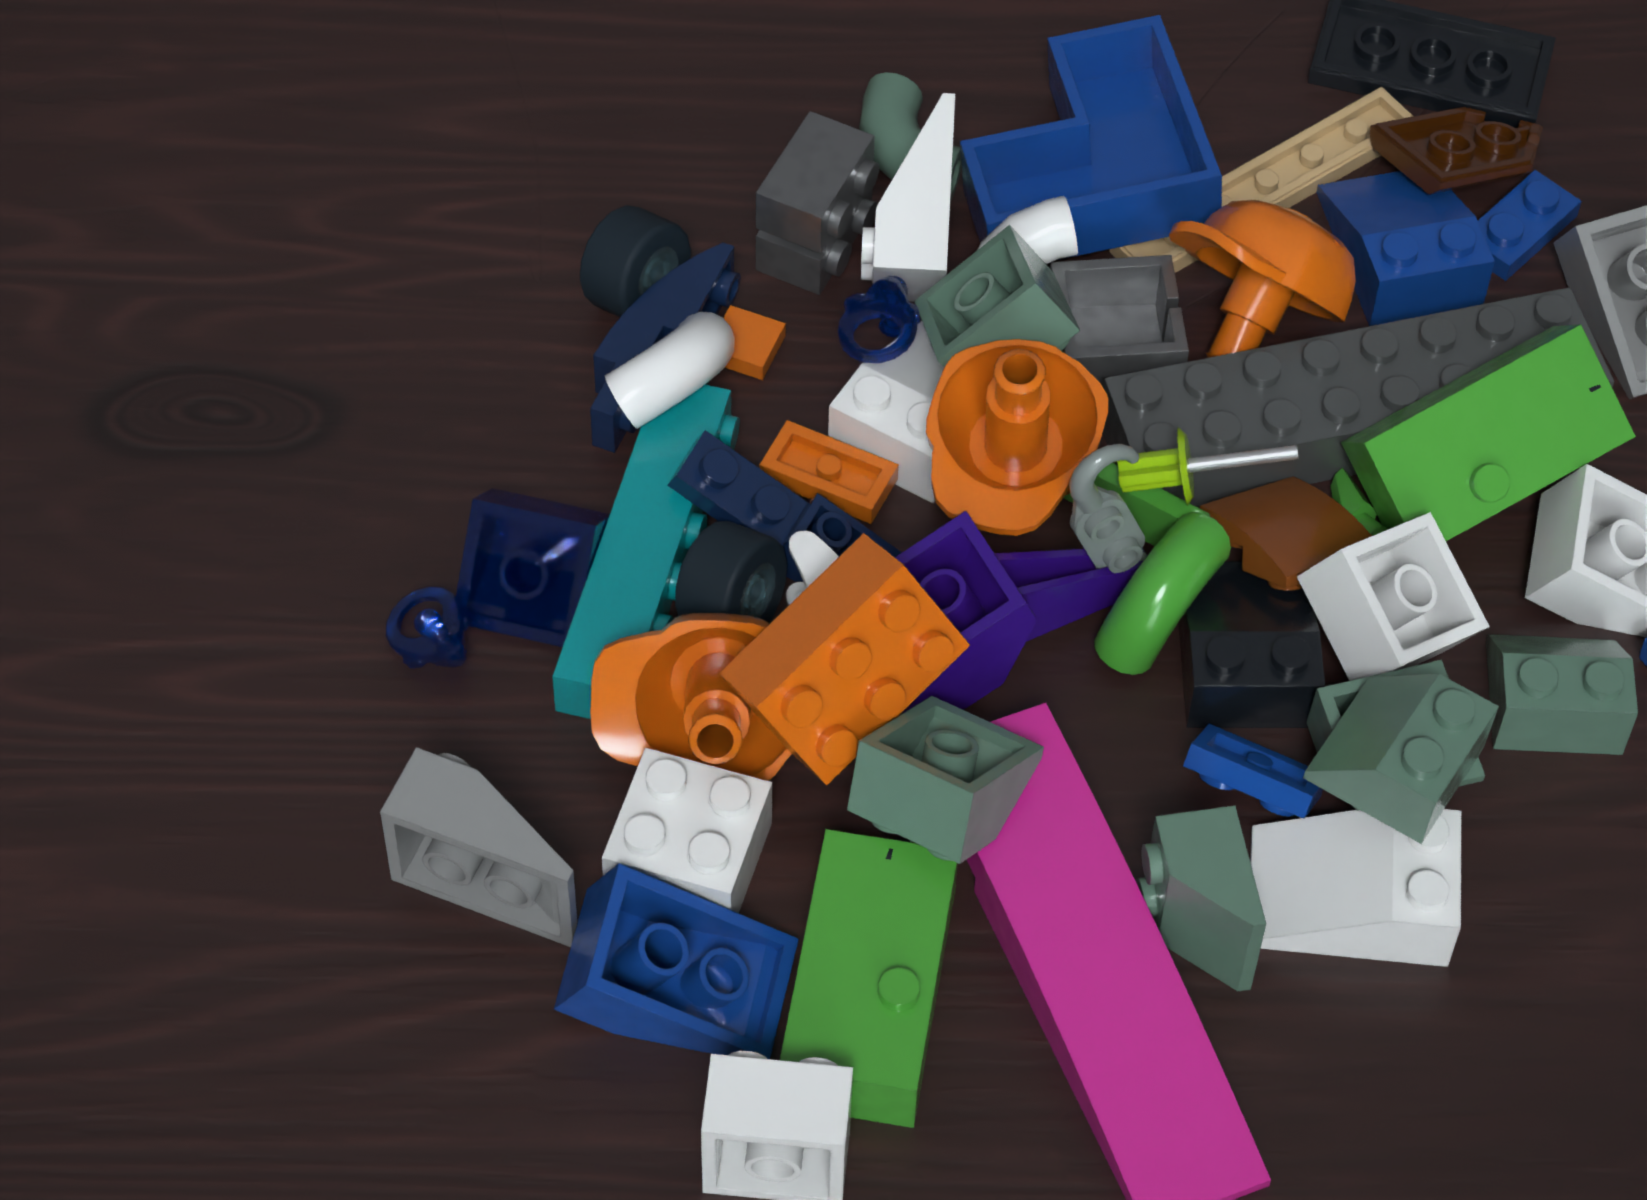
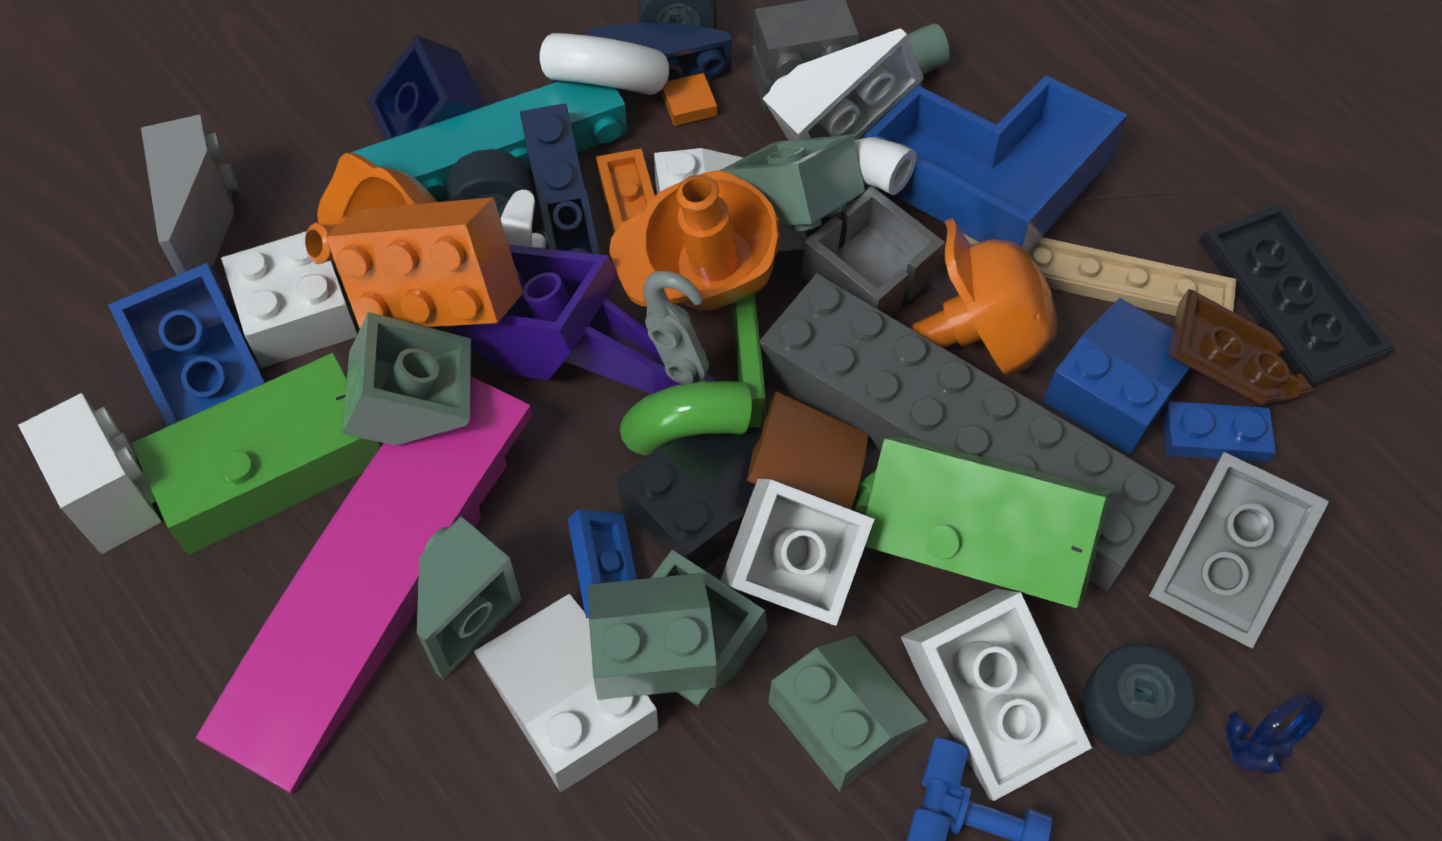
camera: 50 degrees right, 5 degrees up
clear blue piece [386,587,472,668] -> none
clear blue piece [837,275,920,363] -> none
lime piece [1117,427,1299,506] -> none

